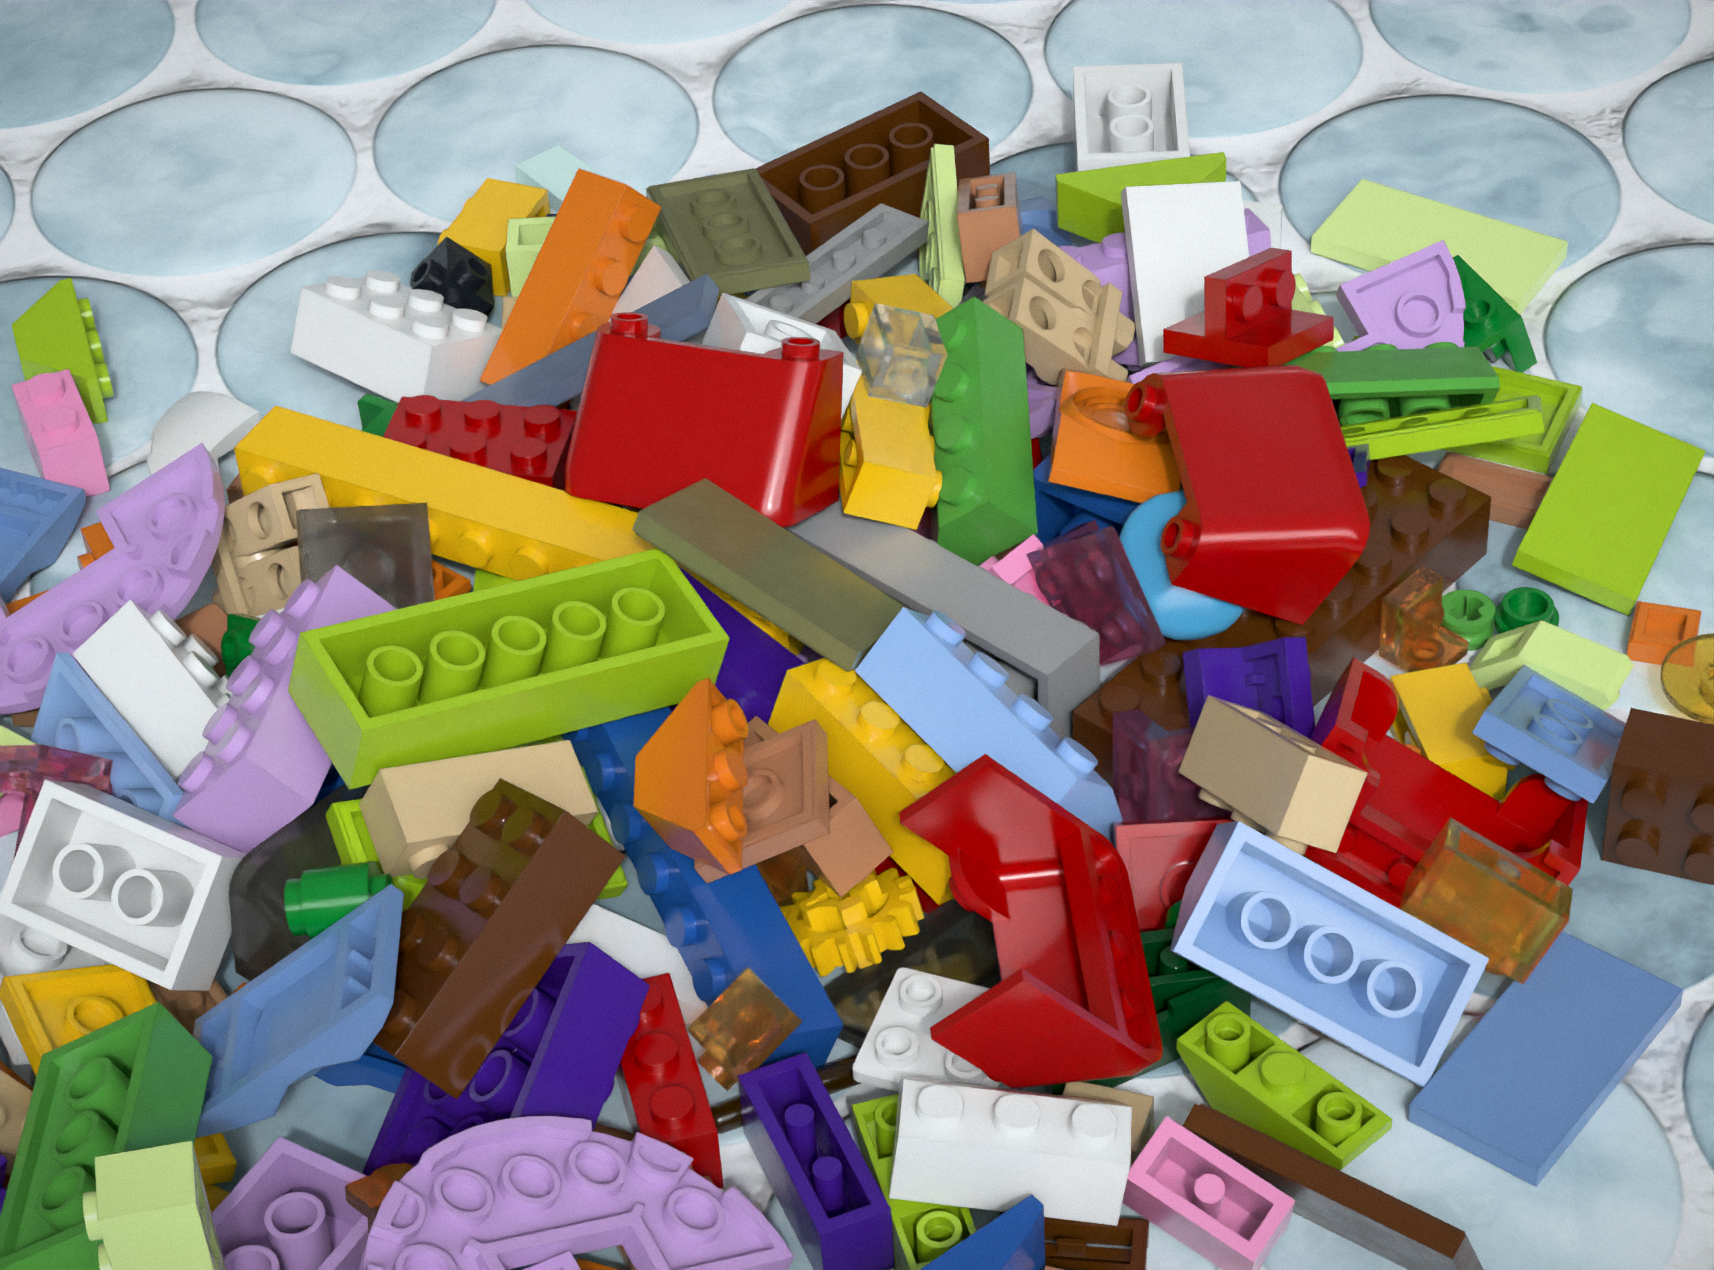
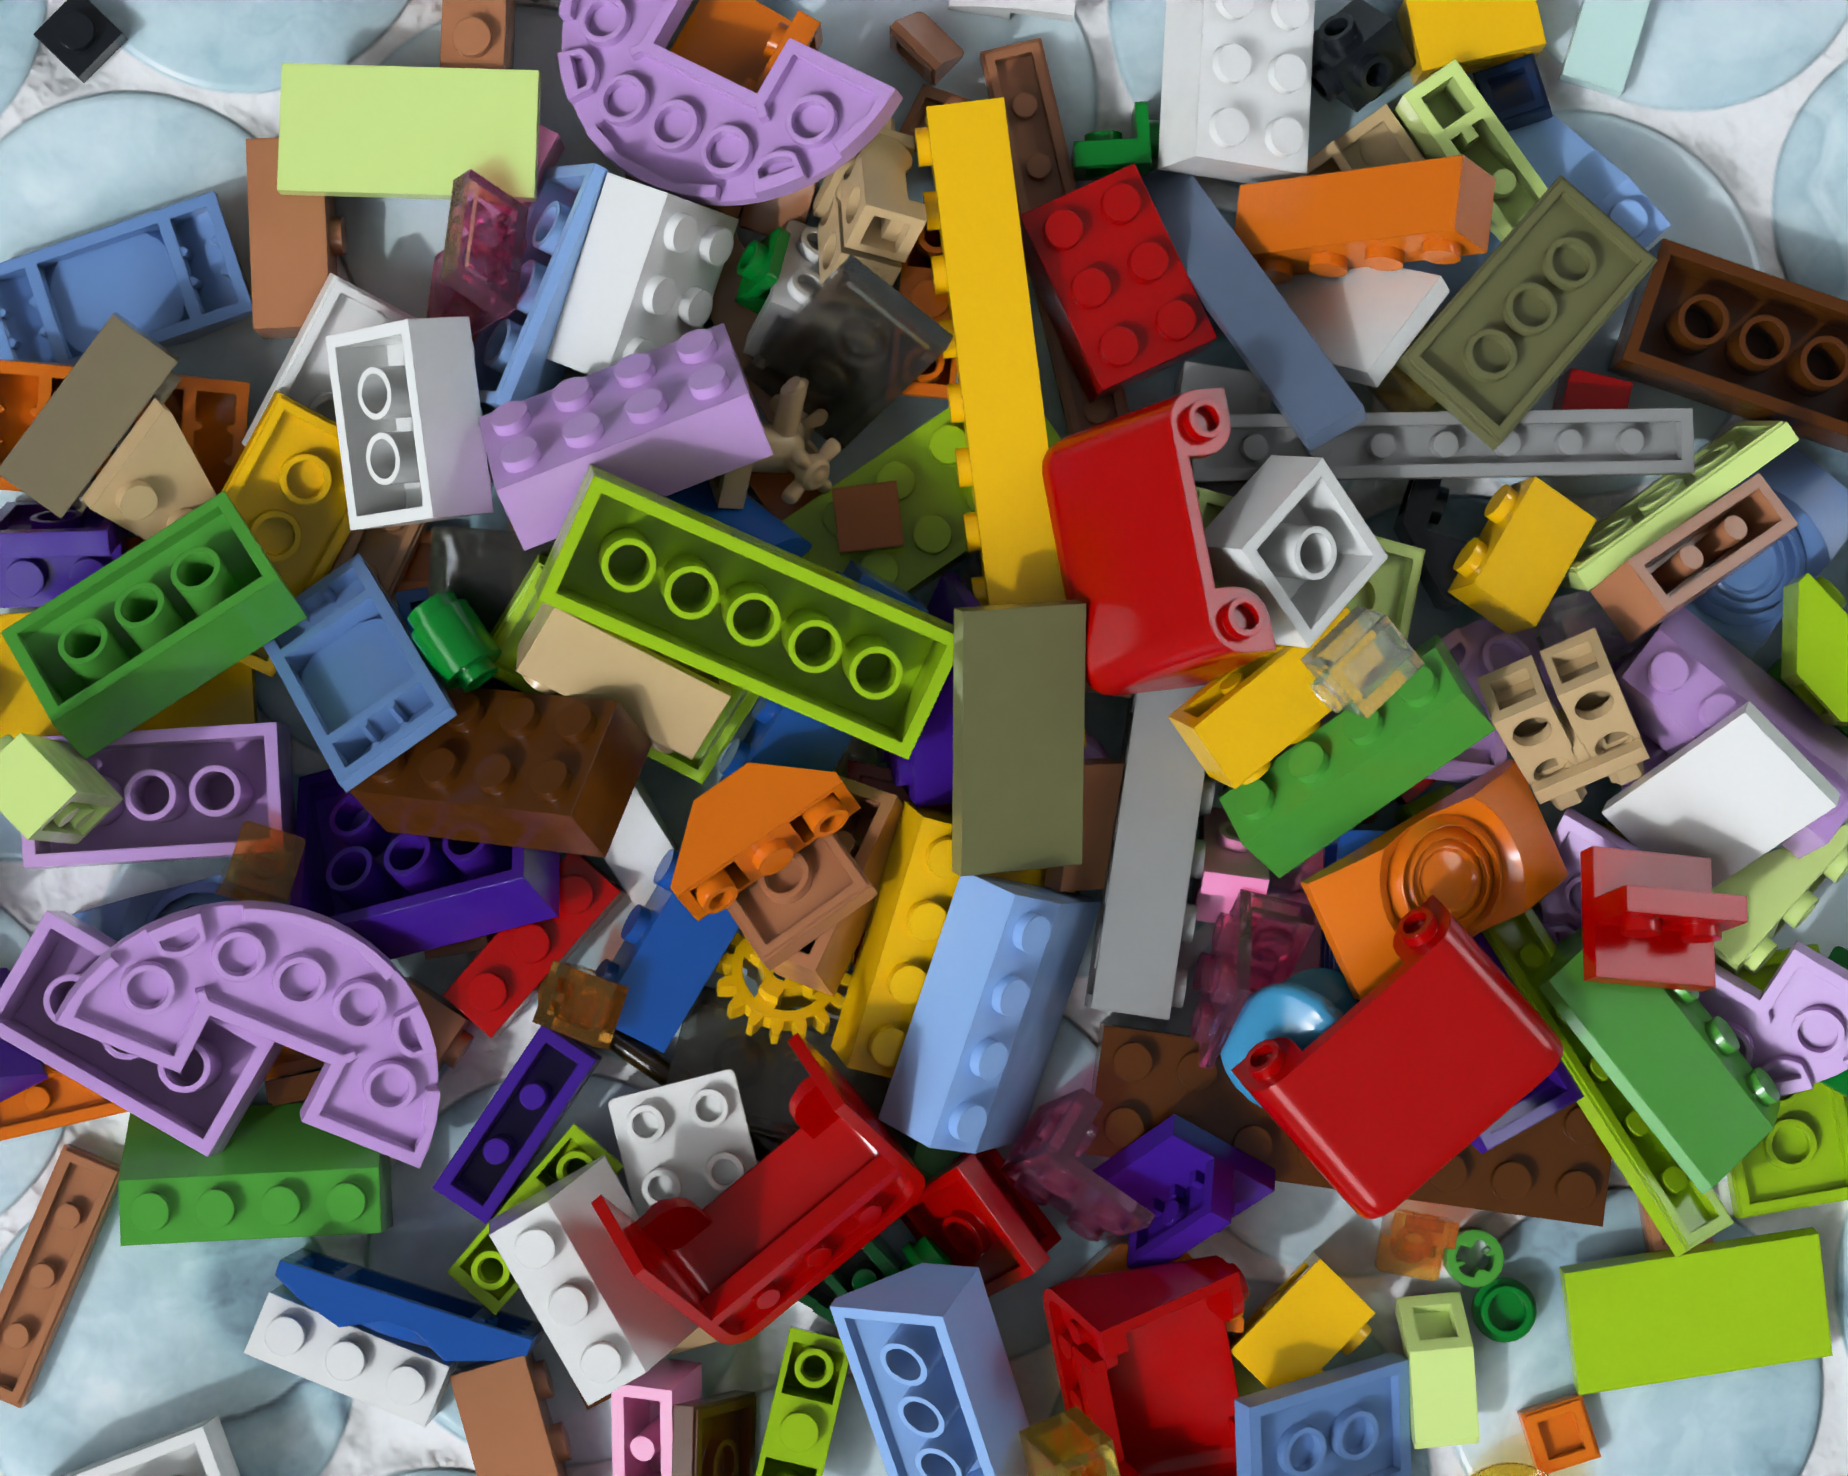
camera: 50 degrees right, 45 degrees up
tan brick [1178,695,1367,855] -> none

